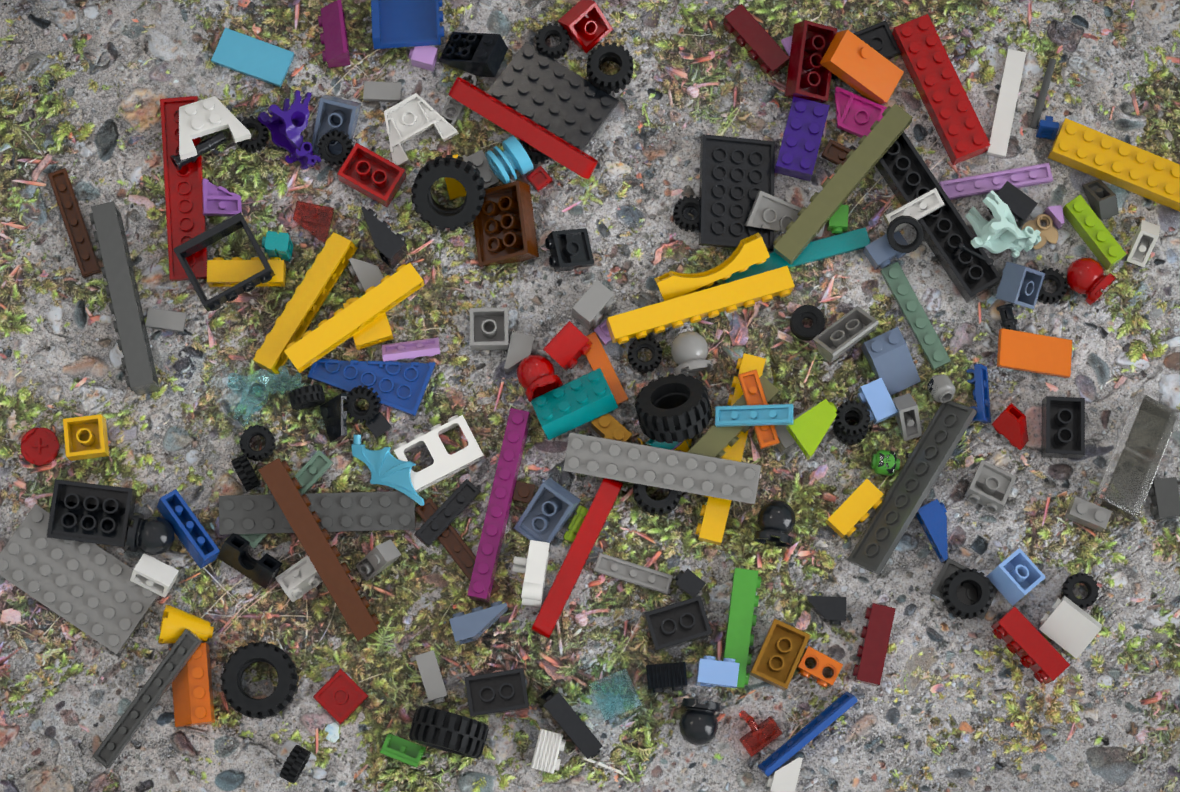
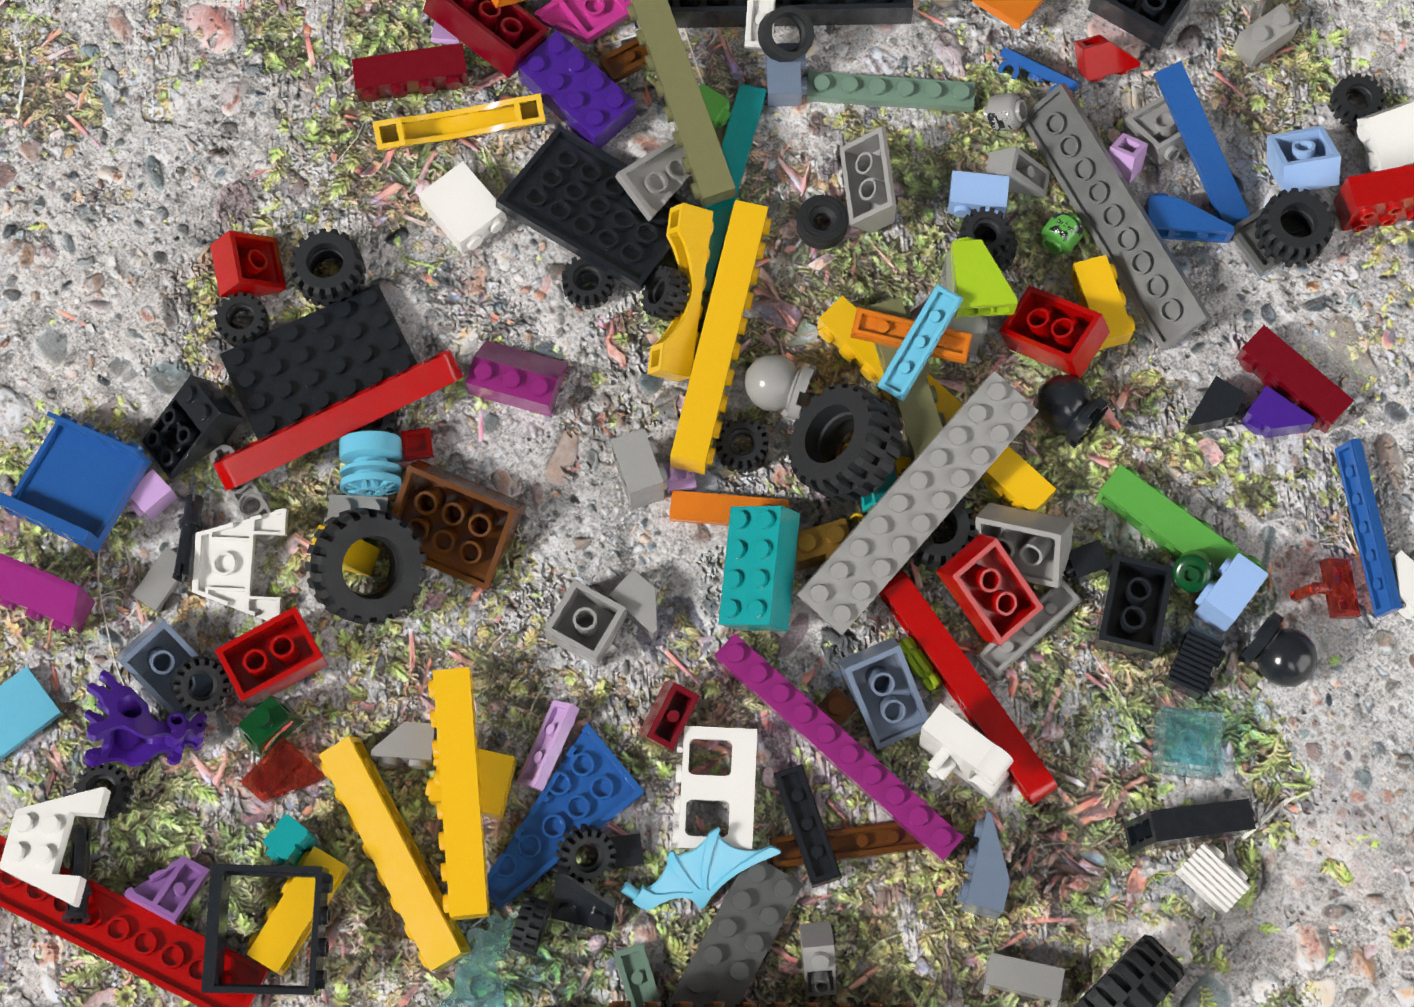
camera: 55 degrees left, 5 degrees down
black slope [361,206,408,269] -> none
black brick [464,668,529,718] -> none
red tile [517,354,563,402] -> none
red slope [543,321,592,371] -> none
black plate [545,228,594,272] -> none
pearl gold brick [749,619,811,691] -> none
orange brick [796,646,843,688] -> none
sand blue slope [861,327,921,396] -> none
none -> black pin [172,494,204,582]
none -> dark green torso [238,696,304,760]
none -> yellow arch [372,93,546,152]
none -> white brick [418,161,507,254]
none -> magenta slope [465,341,568,417]
none -> dark red brick [638,681,700,751]
none -> black tyre [641,265,690,321]
none -> red brick [936,534,1044,646]
none -> light grey slope [975,503,1073,588]
none -> red brick [999,285,1110,379]
none -> lavender brick [1109,133,1148,184]
none -> blue tile [1153,61,1250,226]
none -> dark green head [1172,550,1214,592]
none -> dark purple slope [1241,386,1315,438]

